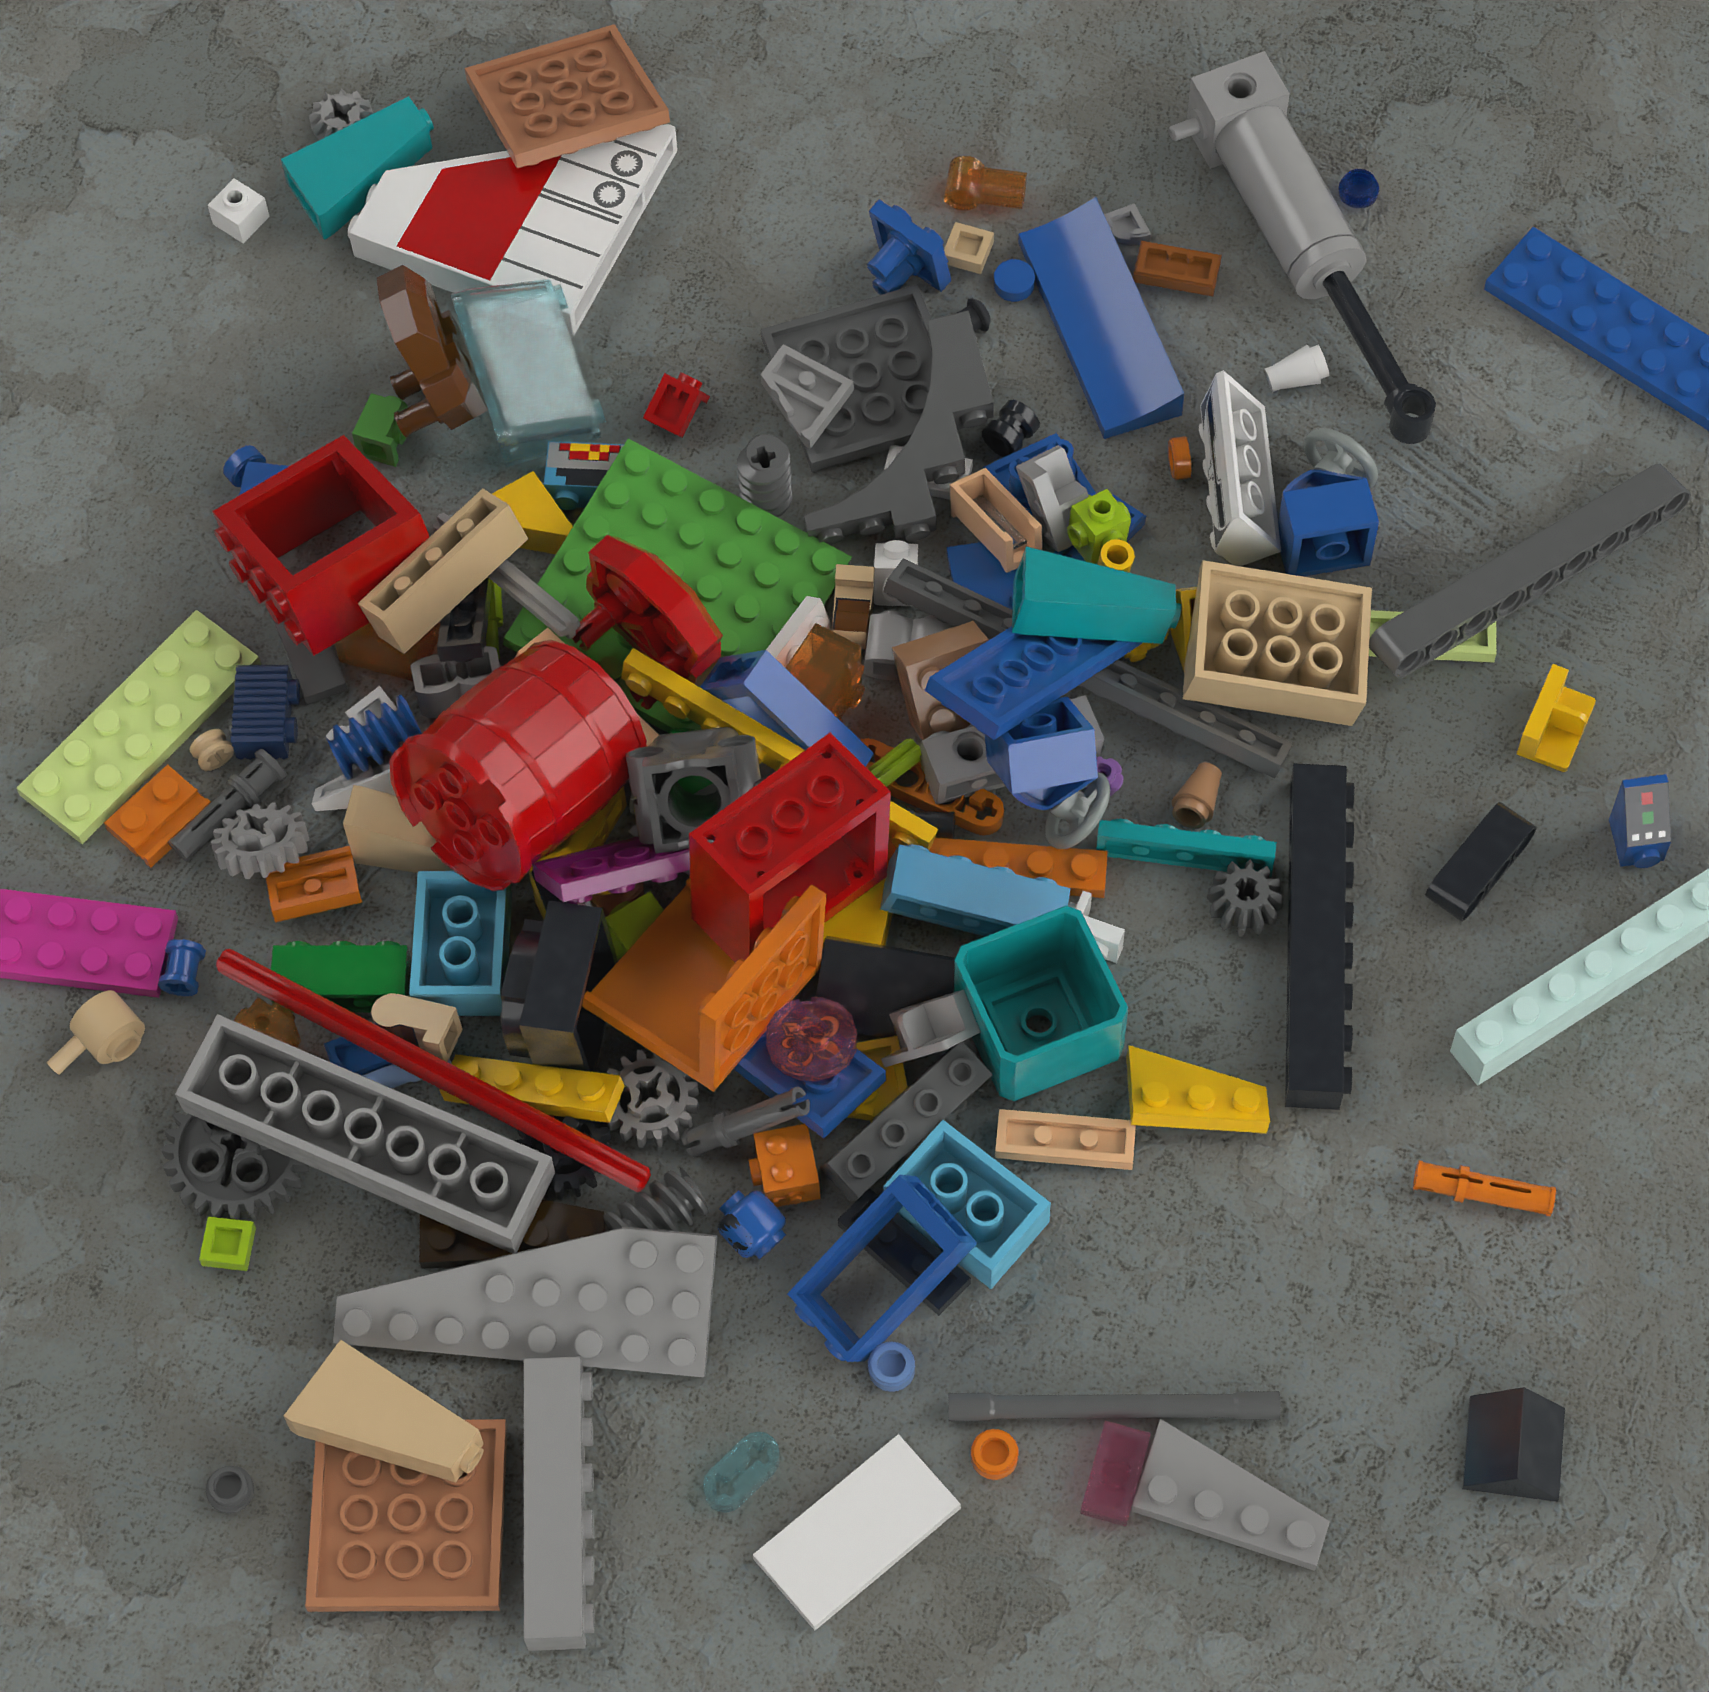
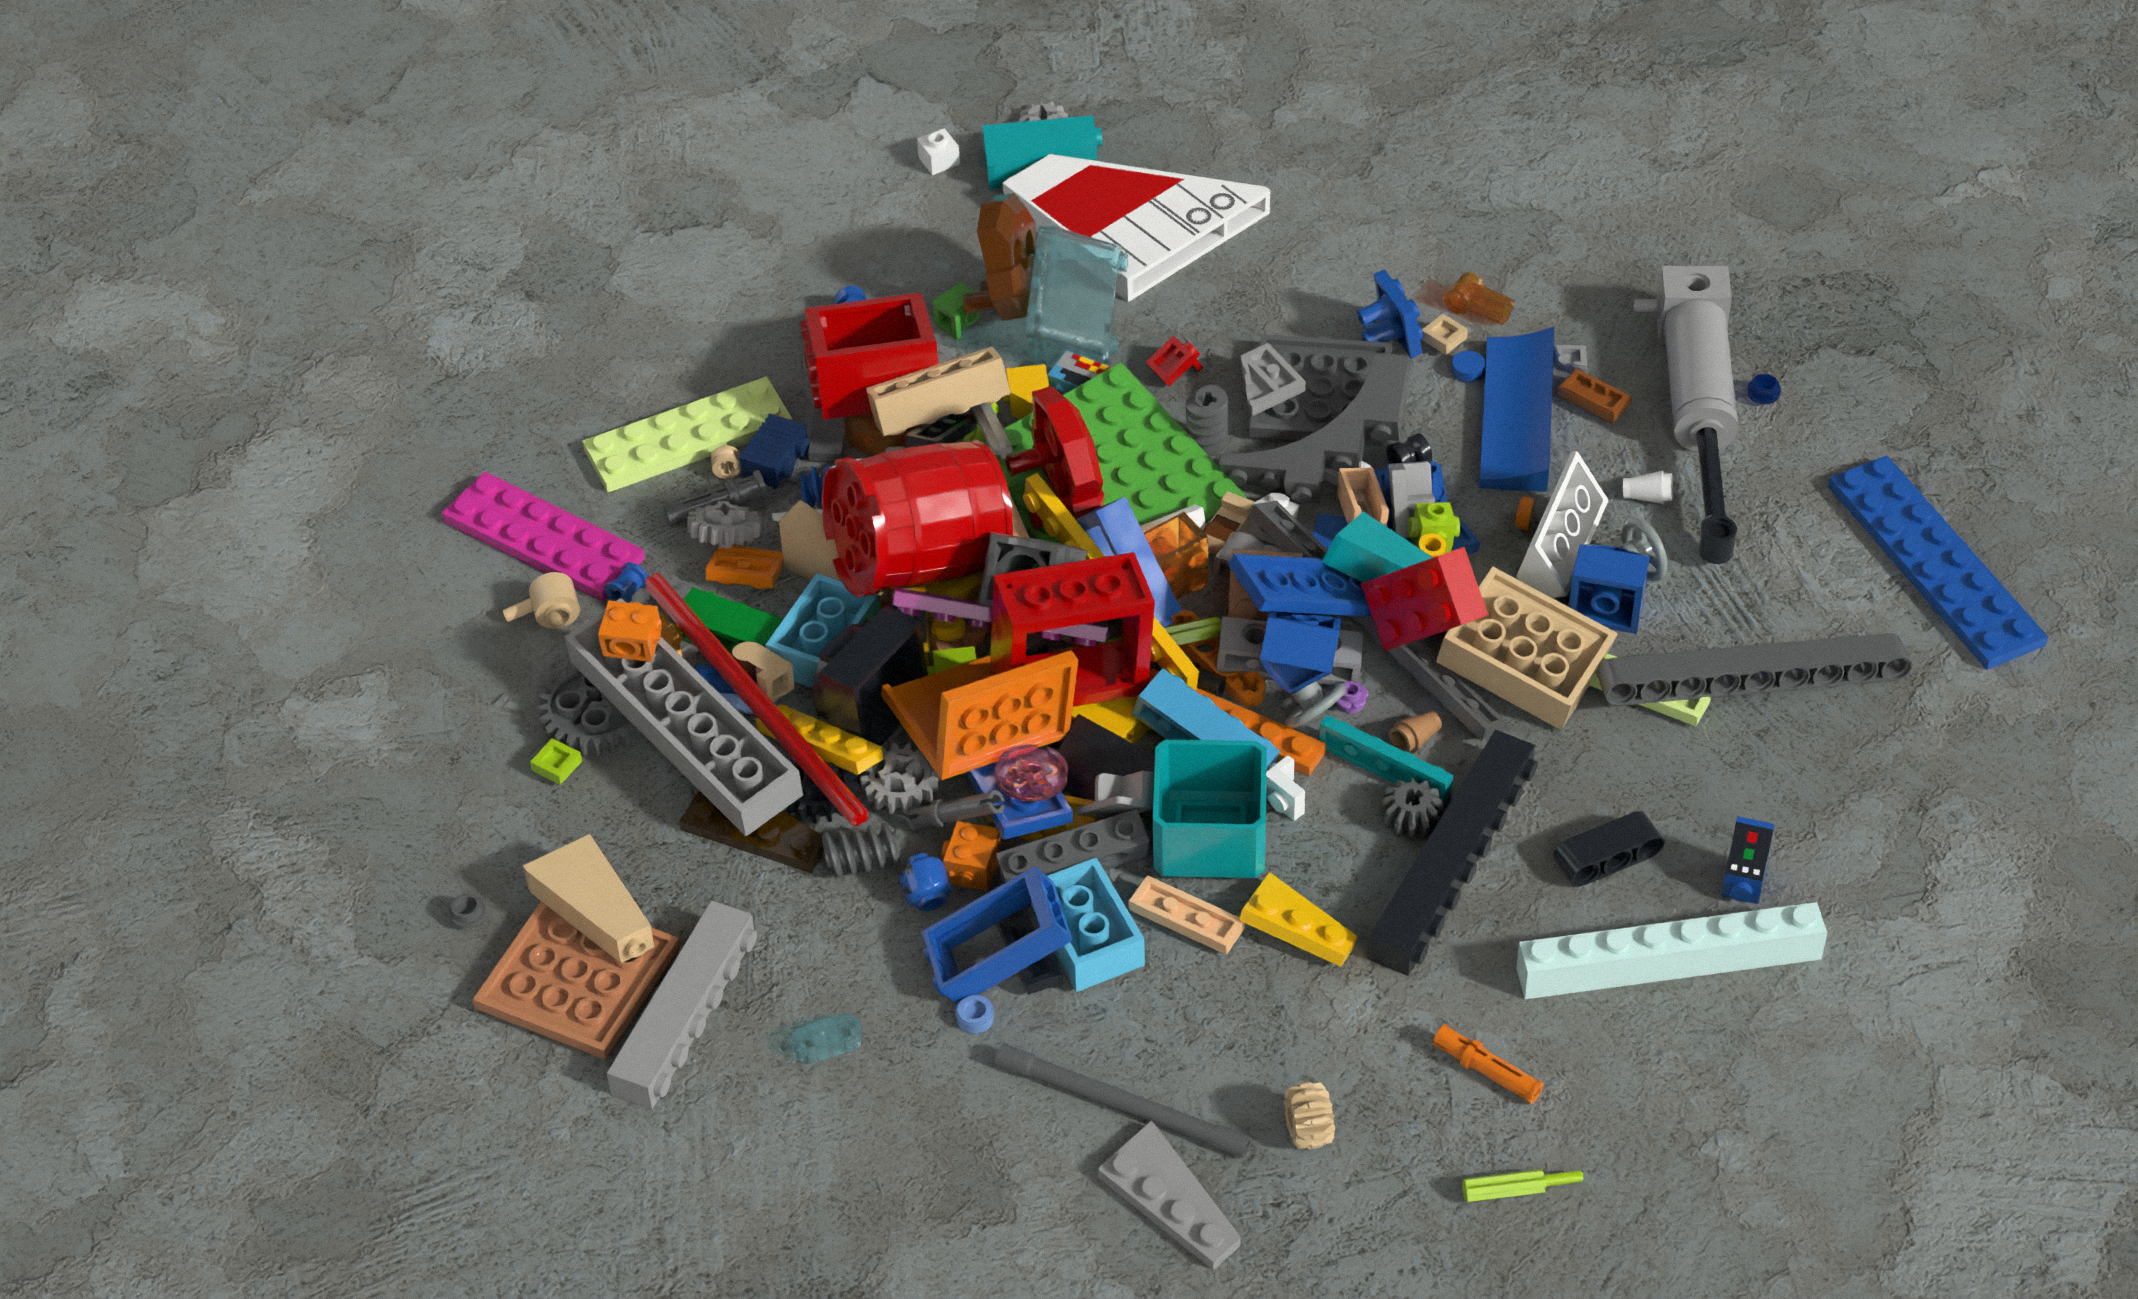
camera: 25 degrees right, 15 degrees down
orange plate [104,764,211,868] -> none
light grey wing [333,1227,717,1377] -> none
nougat plate [464,24,670,168] -> none
white tile [753,1434,961,1631] -> none
black piece [957,298,991,332] -> none
orange tile [971,1429,1018,1480] -> none
clear pink plate [1080,1421,1151,1527] -> none
black slope [1462,1387,1565,1502] -> none
yellow panel [1517,664,1596,772] -> none
none -> orange head [598,600,662,662]
none -> tan gear [1283,1082,1335,1150]
none -> red brick [1361,547,1488,651]
none -> lime axle [1462,1169,1584,1202]

